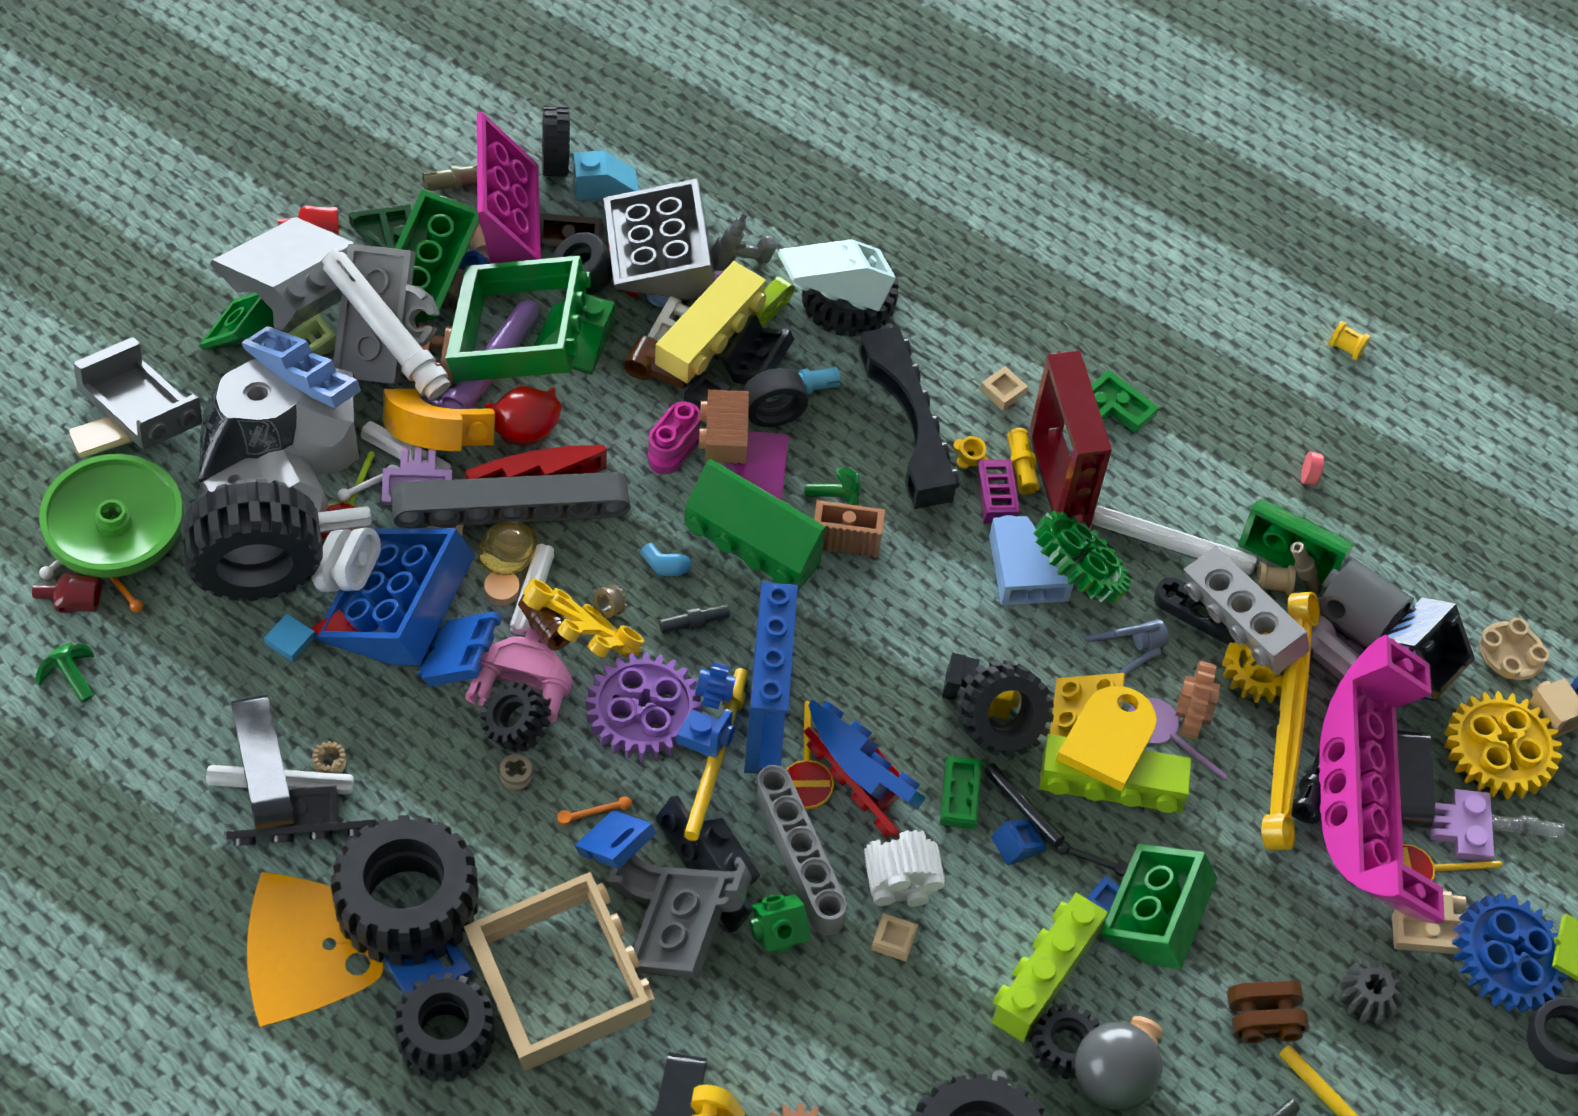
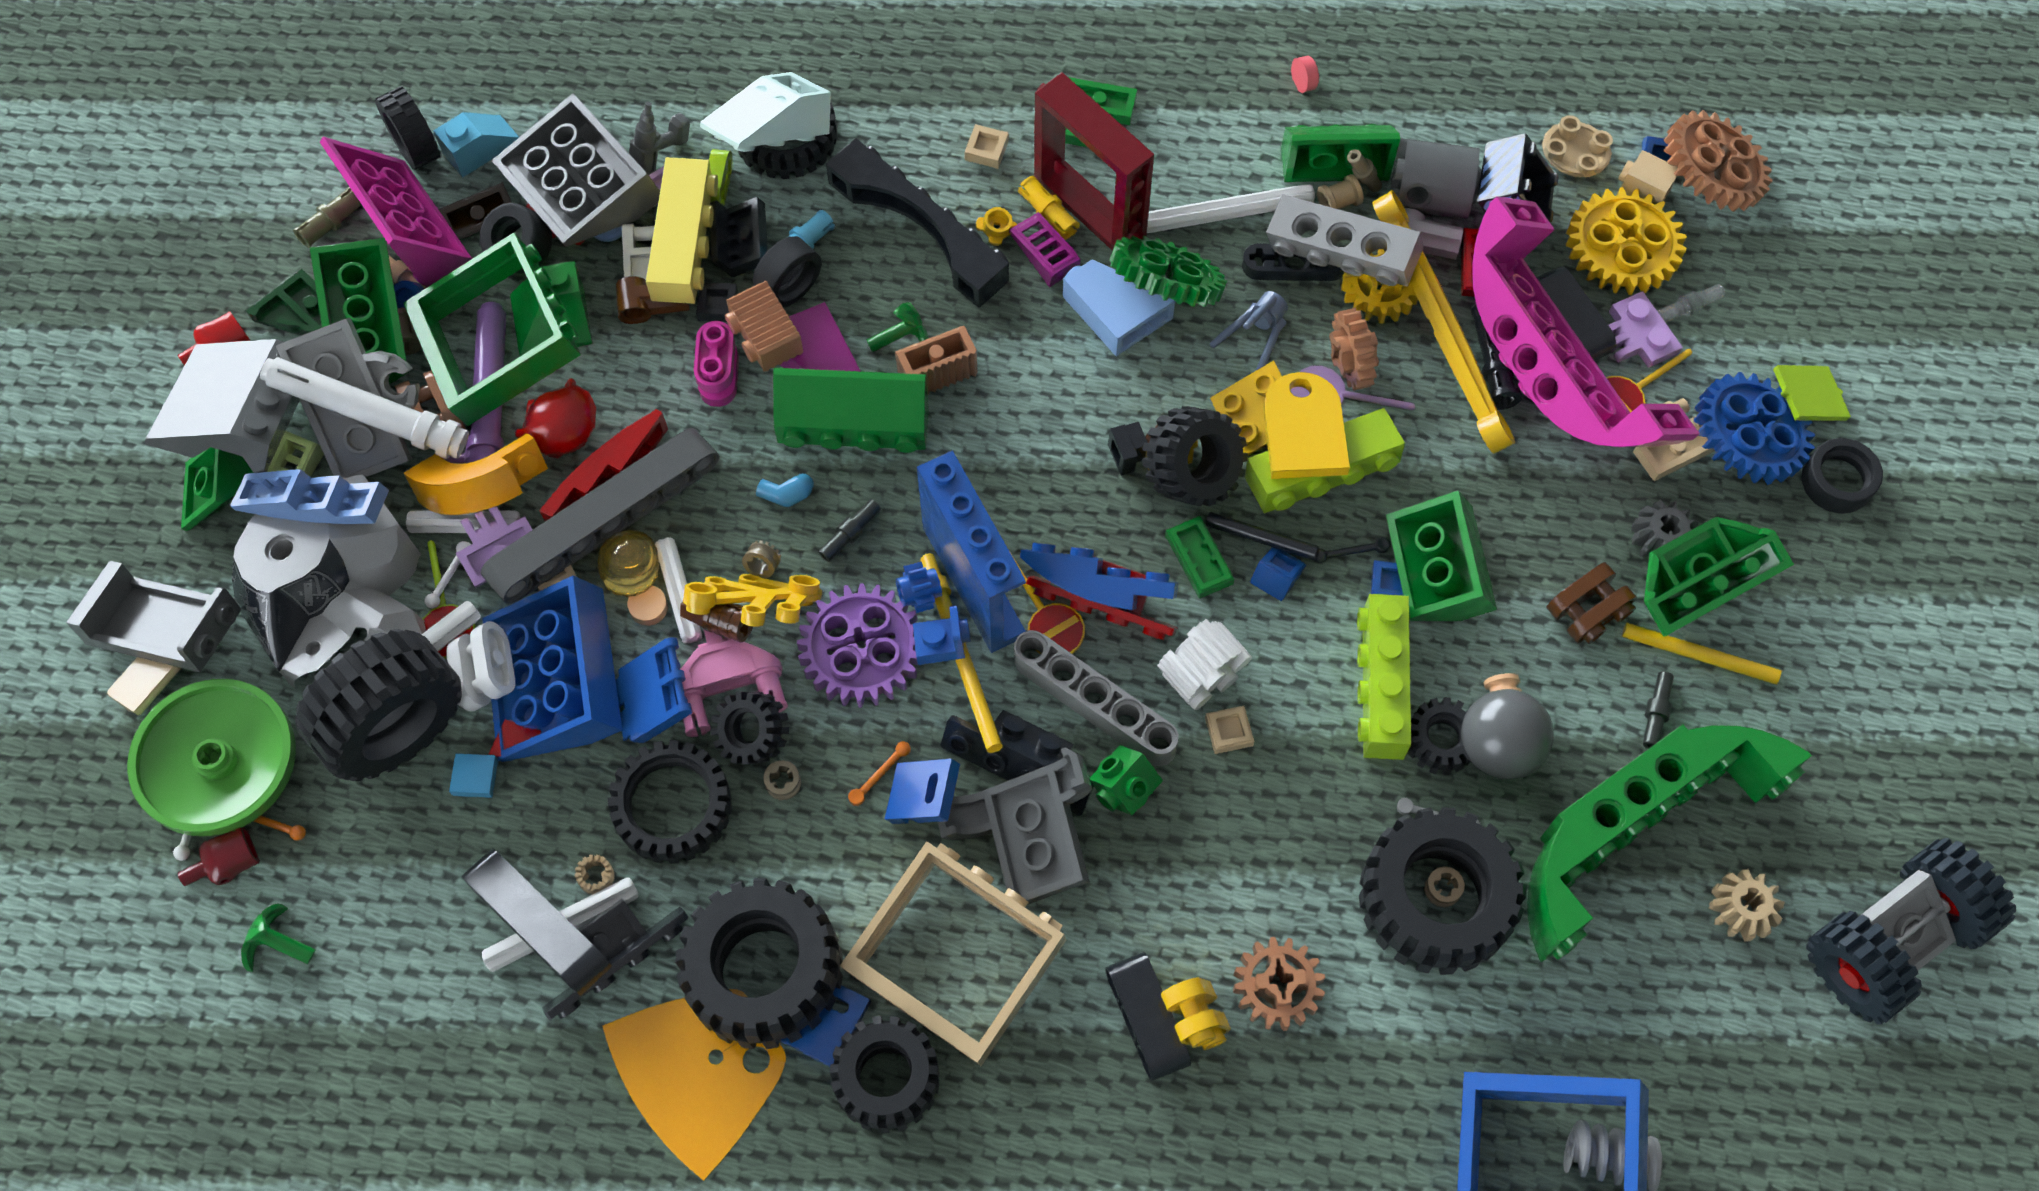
camera: 25 degrees left, 10 degrees up
none -> black tyre [608,740,732,864]
none -> green wedge [1644,517,1794,637]

